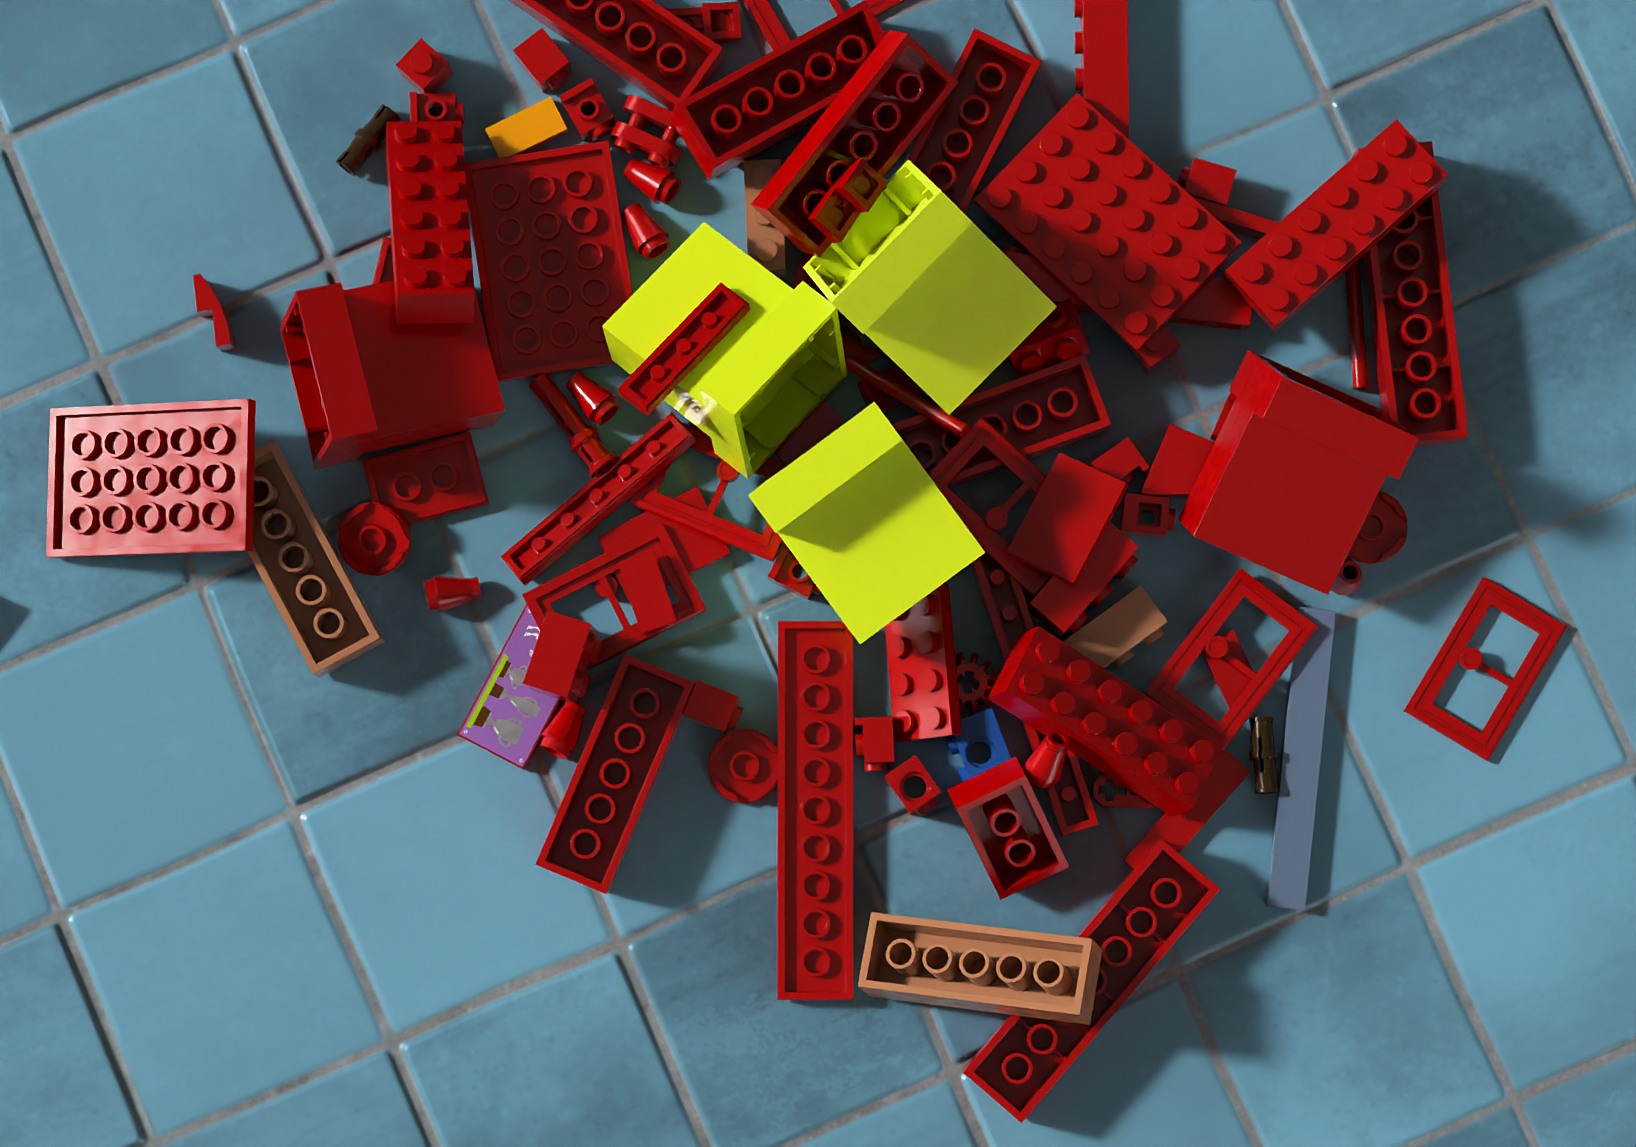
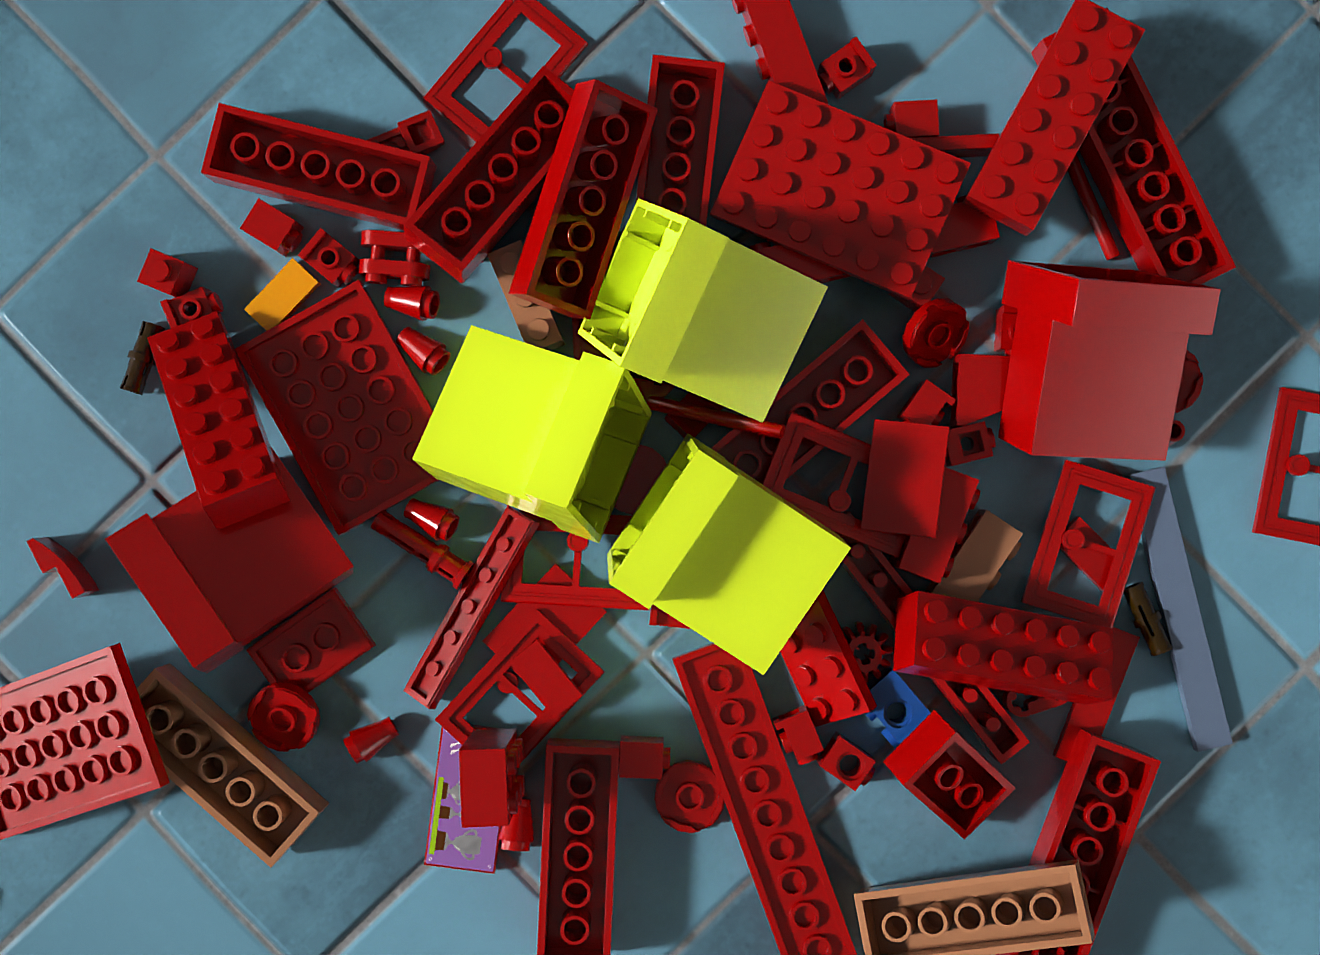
camera: 20 degrees left, 5 degrees up
red tile [618,282,750,417] -> none
red slope [808,158,888,243] -> none
red brick [1009,298,1090,378] -> none
red cone [1025,731,1069,788] -> none
none -> red brick [817,36,877,100]
none -> red tile [903,298,970,368]

